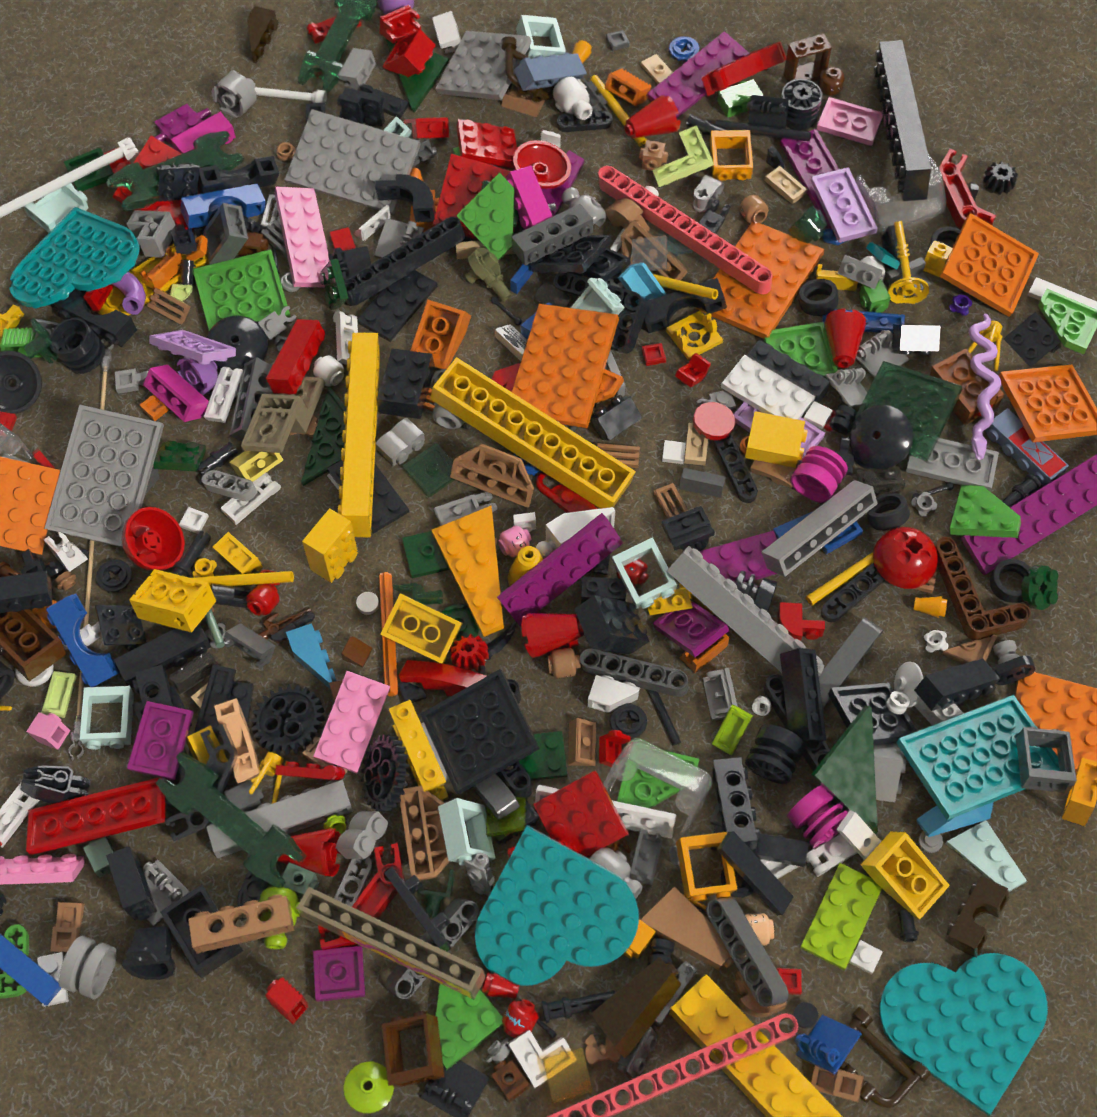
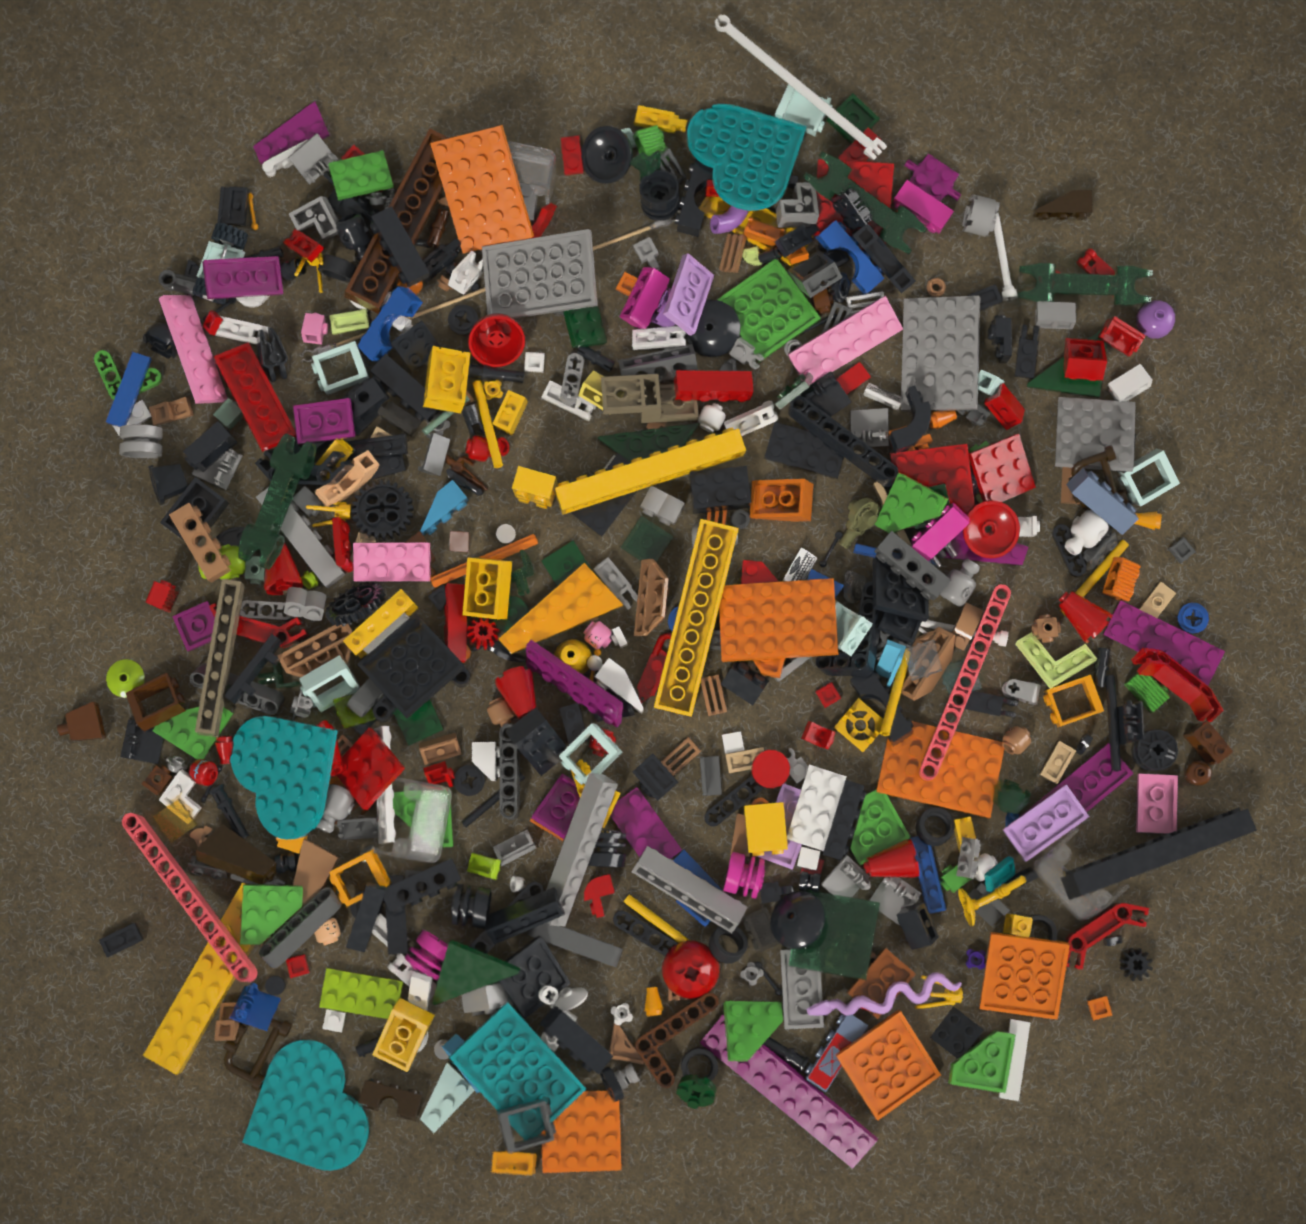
camera: 75 degrees right, 20 degrees up
none -> bright green plate [240,884,303,945]
none -> orange plate [1087,996,1112,1020]

